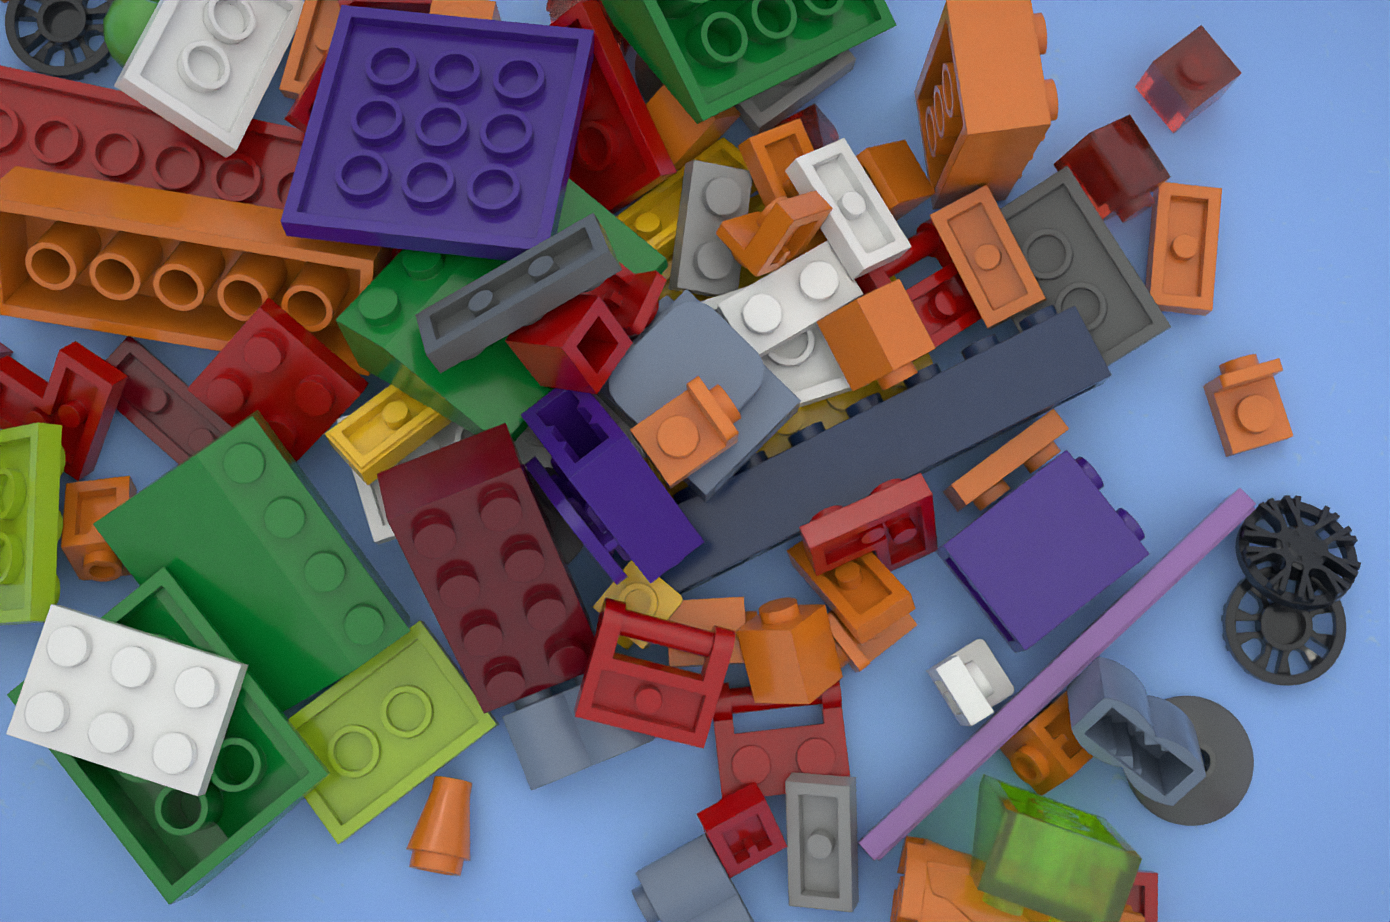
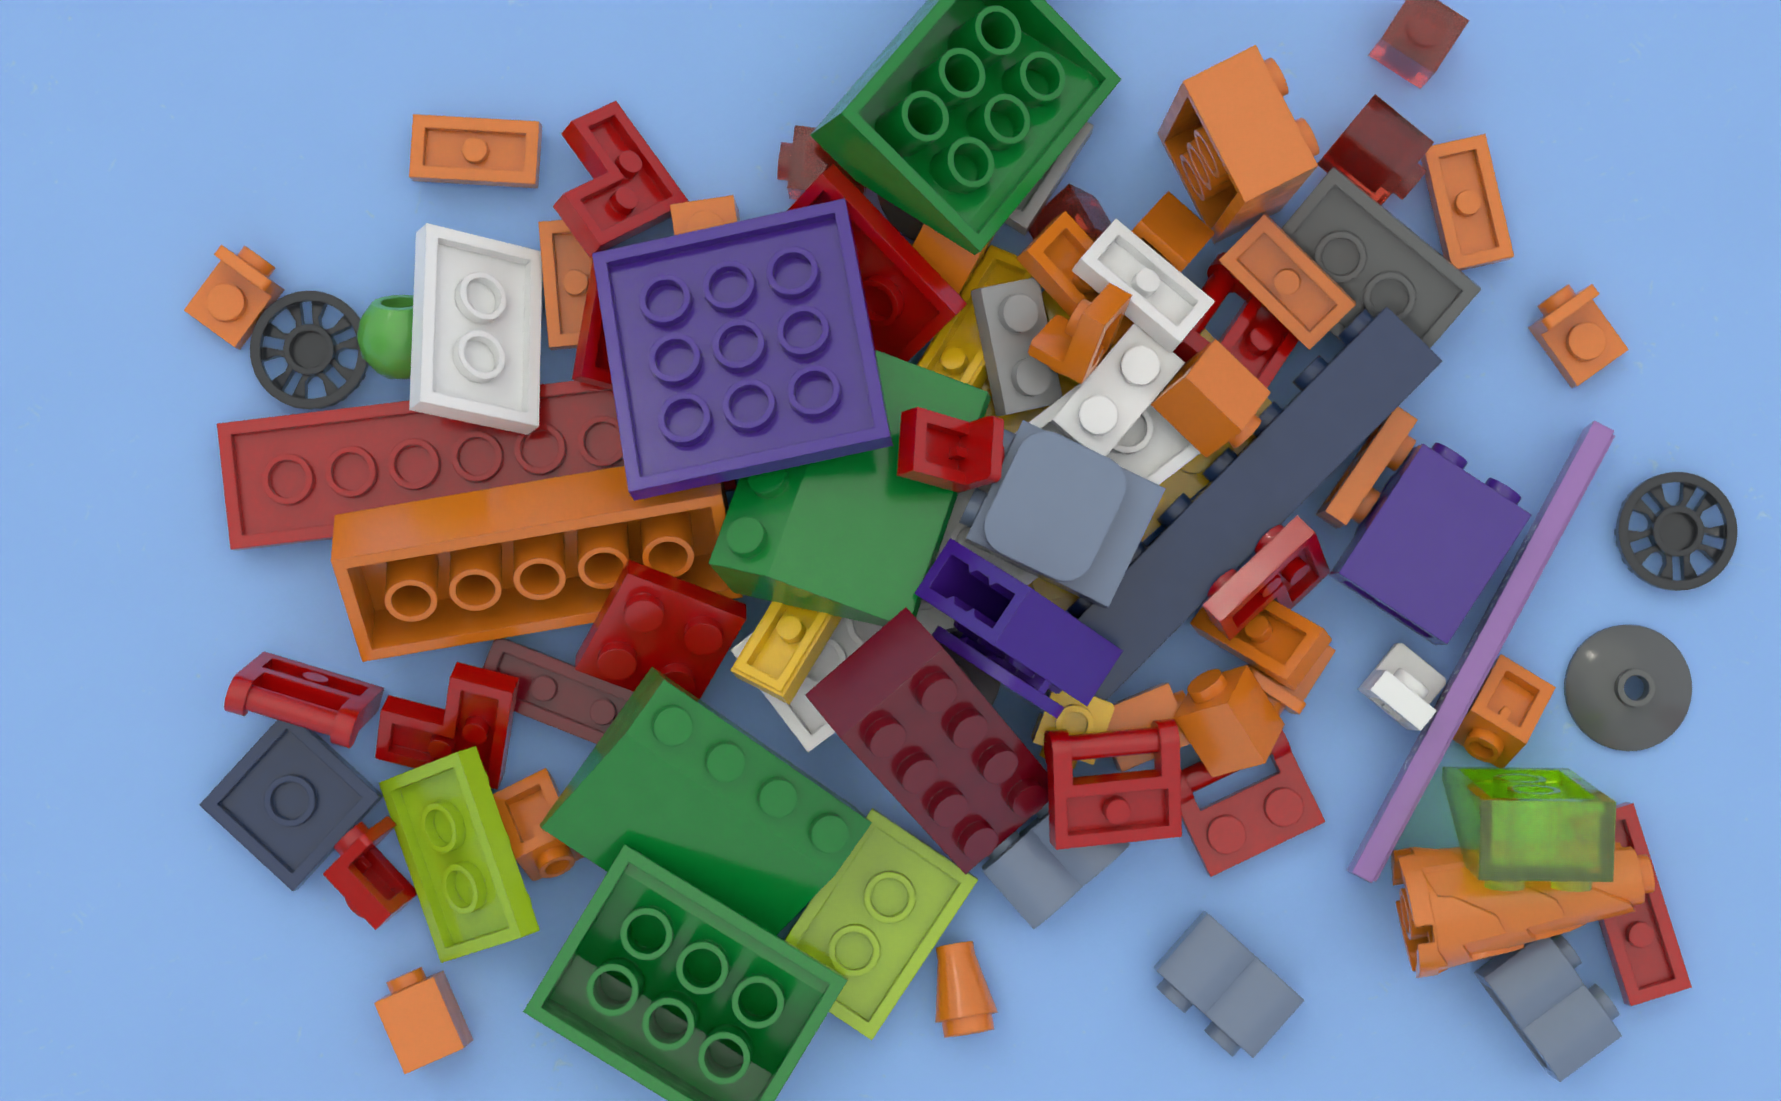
camera: 20 degrees left, 5 degrees up
white plate [6,604,248,796] -> none
dark grey plate [415,213,622,373] -> none
red brick [505,294,633,394] -> none
orange bracket [630,376,741,489] -> none
red bracket [697,782,788,878] -> none
light grey plate [785,772,859,912] -> none
sand blue brick [1067,657,1206,806] -> none
black wheel [1235,495,1361,610] -> none

